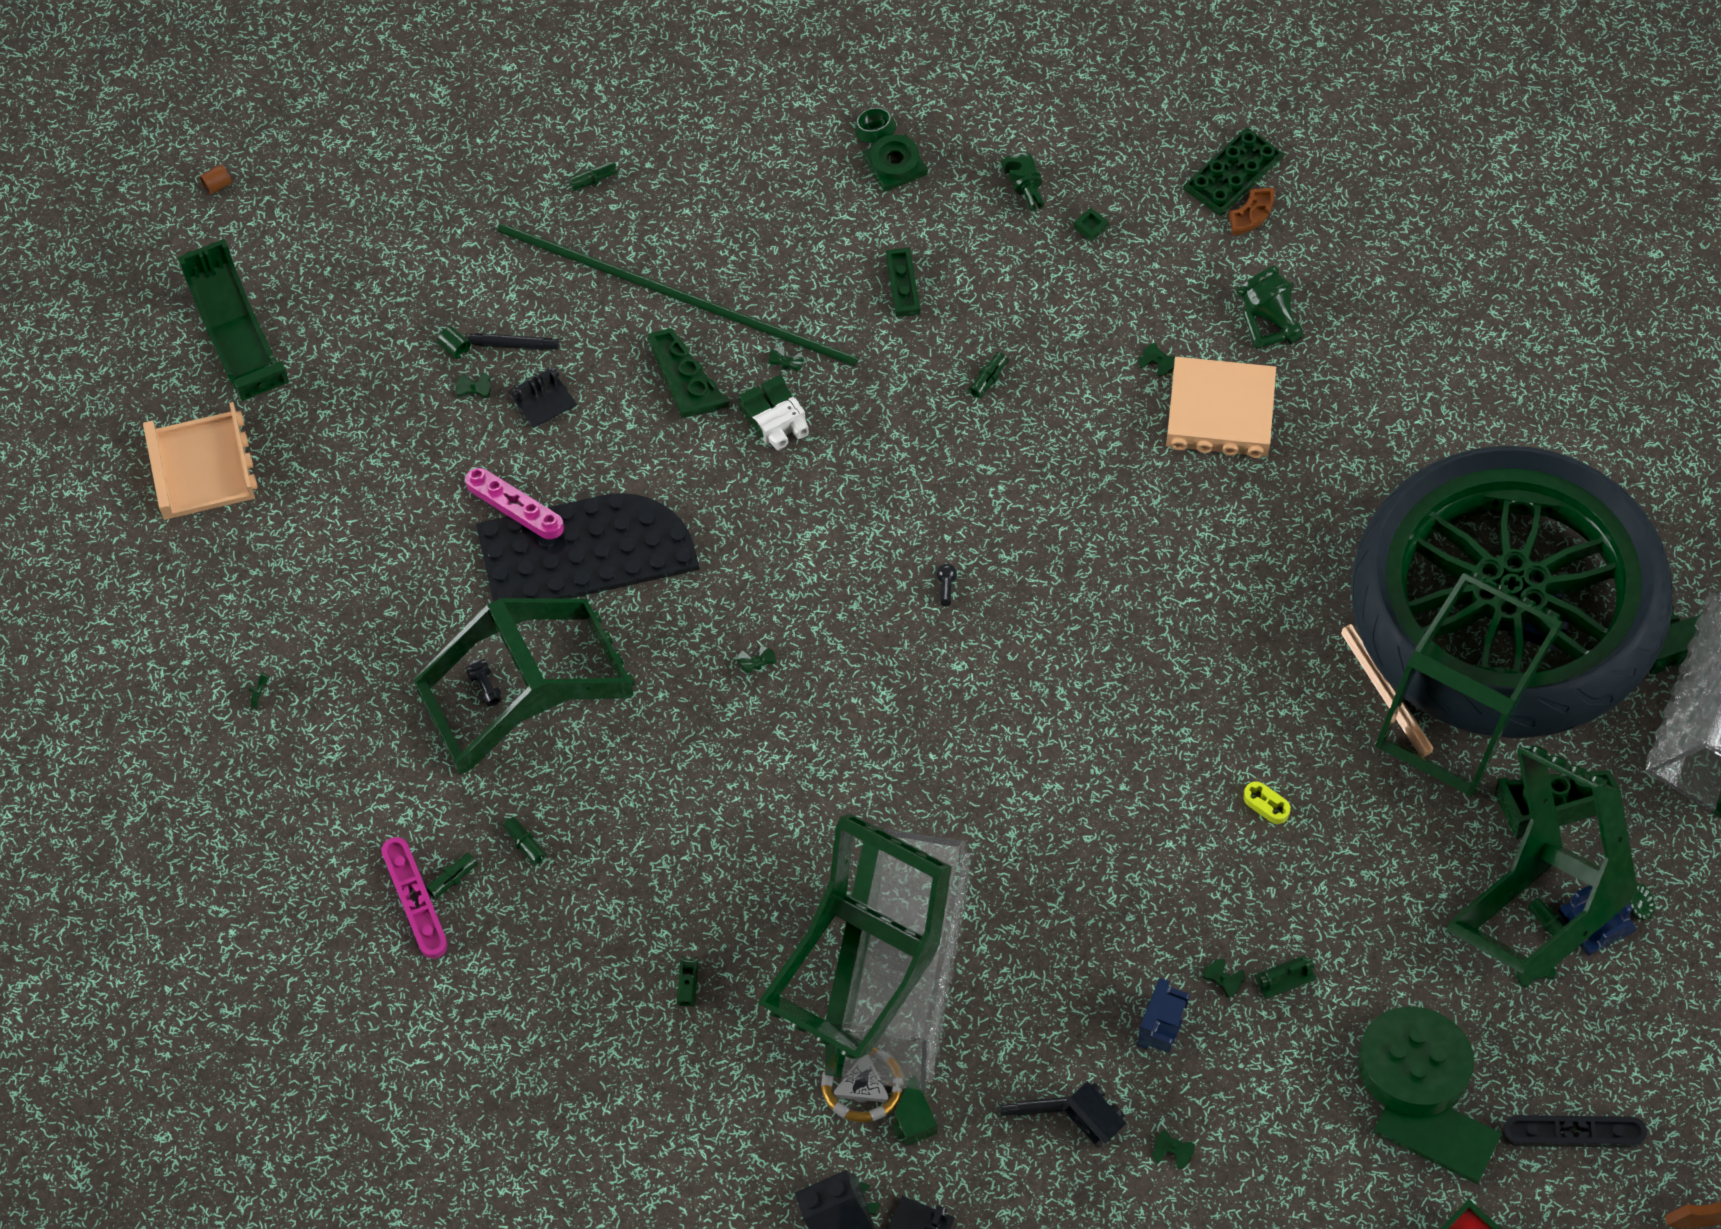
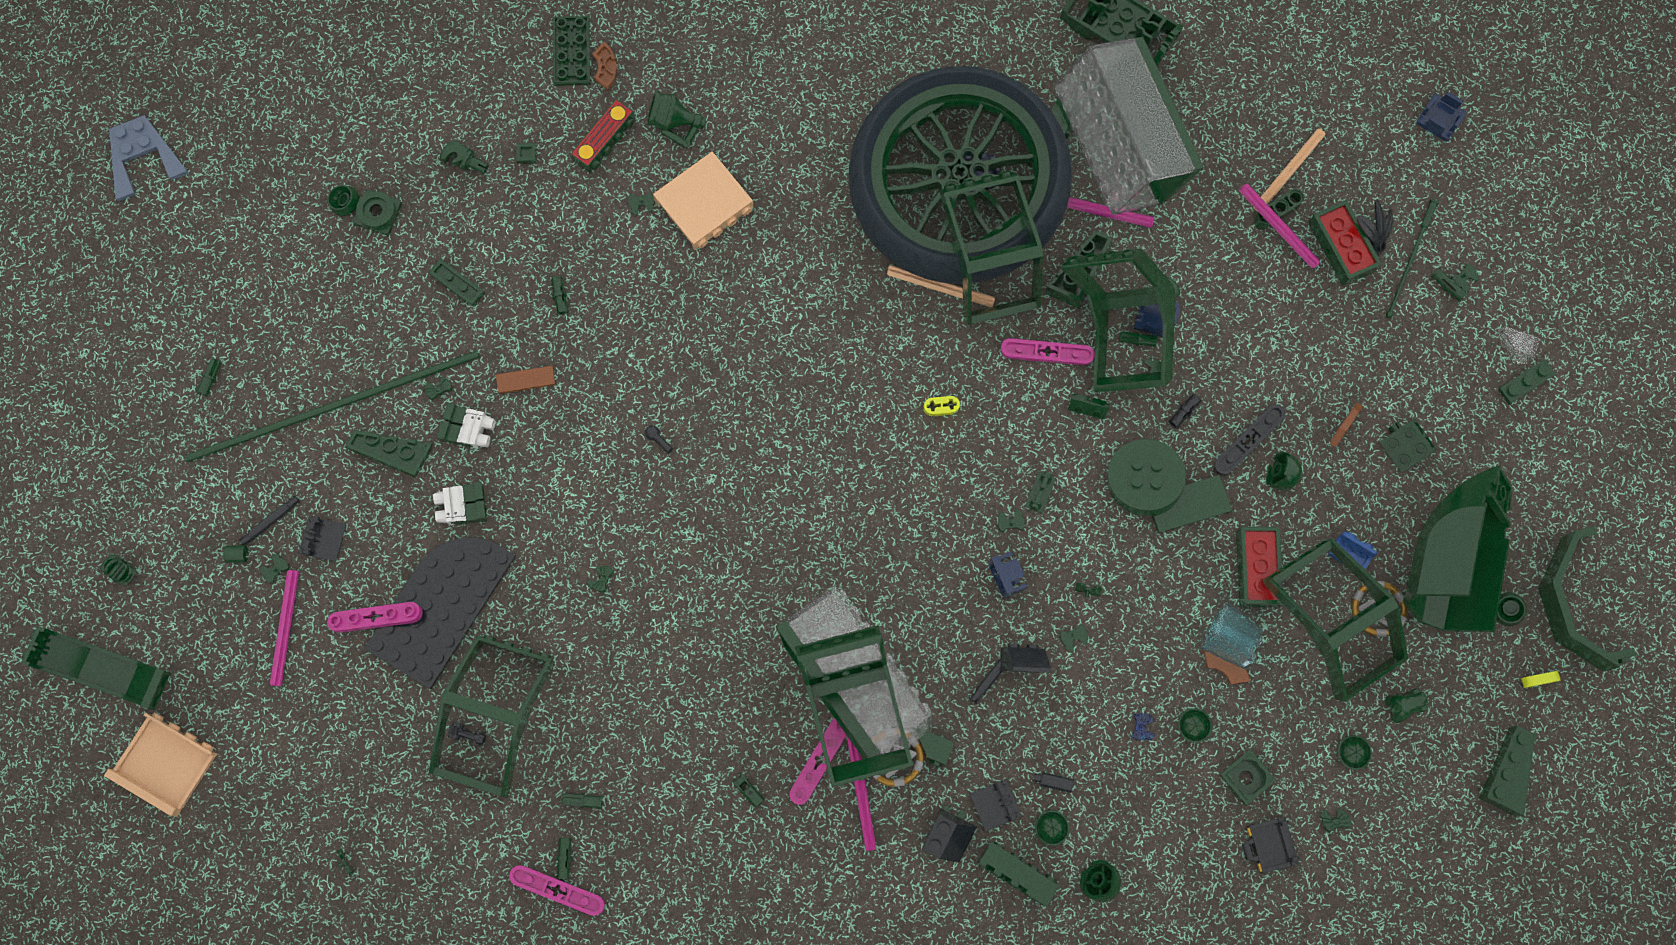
camera: 50 degrees left, 15 degrees up
none -> dark green gear [100,554,136,586]
none -> dark pink axle [270,570,299,686]
none -> hips [433,482,487,526]
none -> dark orange tile [496,366,556,394]
none -> brick [570,99,635,173]
none -> dark pink piece [790,718,846,805]
none -> dark pink axle [847,737,876,851]
none -> dark pink piece [1000,338,1095,366]
none -> dark pink axle [1067,197,1154,228]
none -> dark green hinge [1068,393,1109,419]
none -> dark green piece [1074,583,1102,598]
none -> black pin [1168,394,1202,429]
none -> dark green cylinder [1266,451,1303,491]

